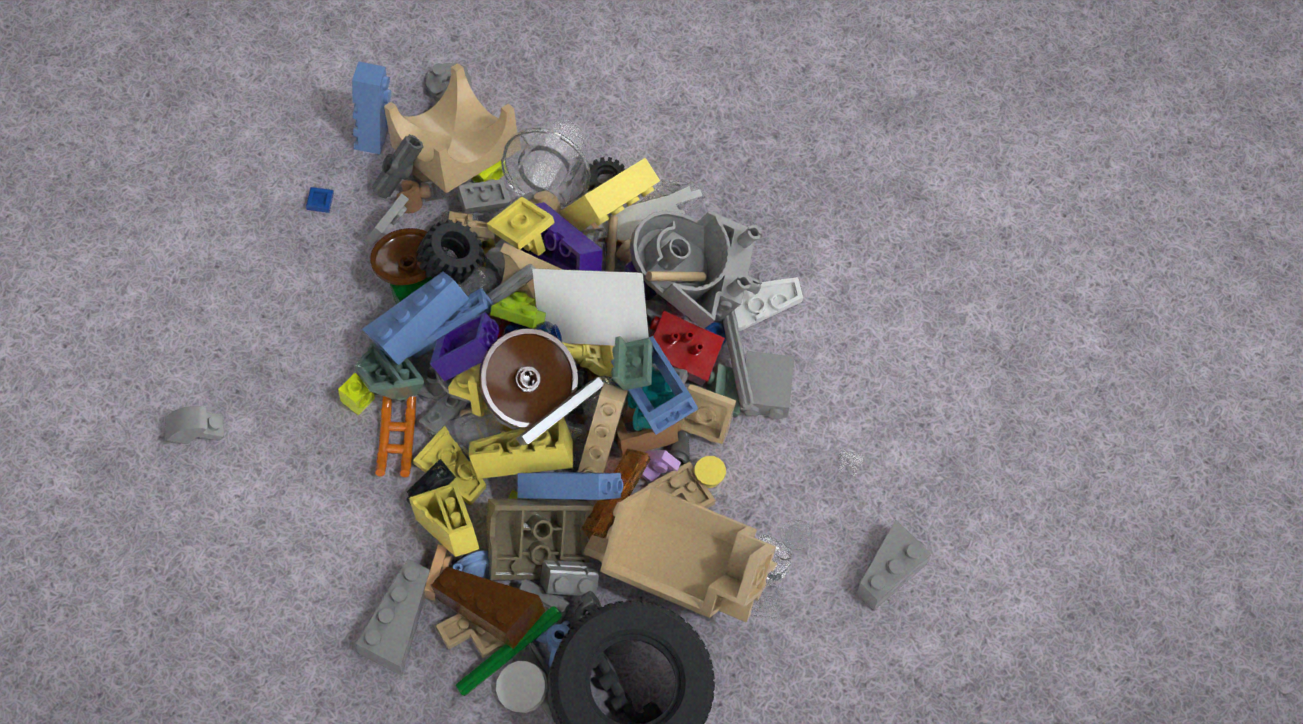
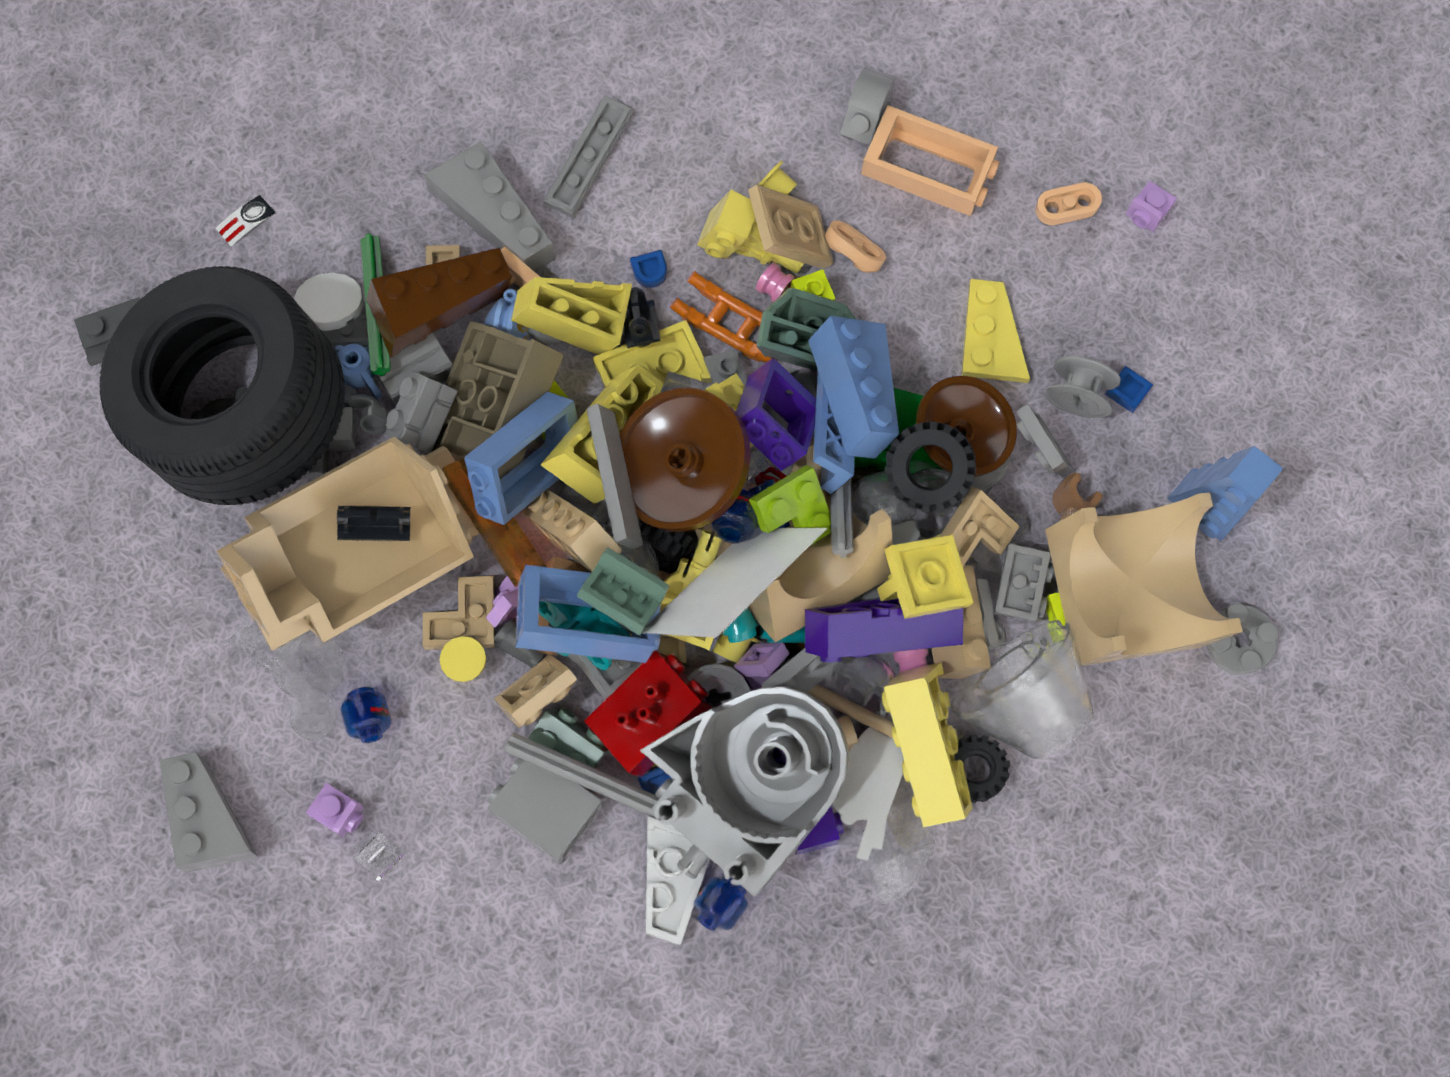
camera: 120 degrees right, 10 degrees up
dark grey piece [372,134,424,199] -> none
tan bar [646,271,706,281] -> none
none -> lavender bracket [306,783,364,838]
none -> black hinge [337,506,410,541]
none -> clear blue head [340,687,392,743]
none -> light grey tile [543,95,634,218]
none -> blue tile [629,250,667,288]
none -> clear blue head [694,875,748,932]
none -> light yellow brick [697,190,804,274]
none -> tan tile [748,185,833,269]
none -> bright pink wheel [755,262,797,302]
none -> light yellow piece [758,160,797,195]
none -> light nougat plate [825,220,886,273]
none -> light nougat piece [861,105,1000,216]
none -> light yellow wing [961,279,1030,383]
none -> light nougat plate [1035,182,1102,225]
none -> light grey piece [1045,356,1121,419]
none -> lavender bracket [1126,180,1177,232]

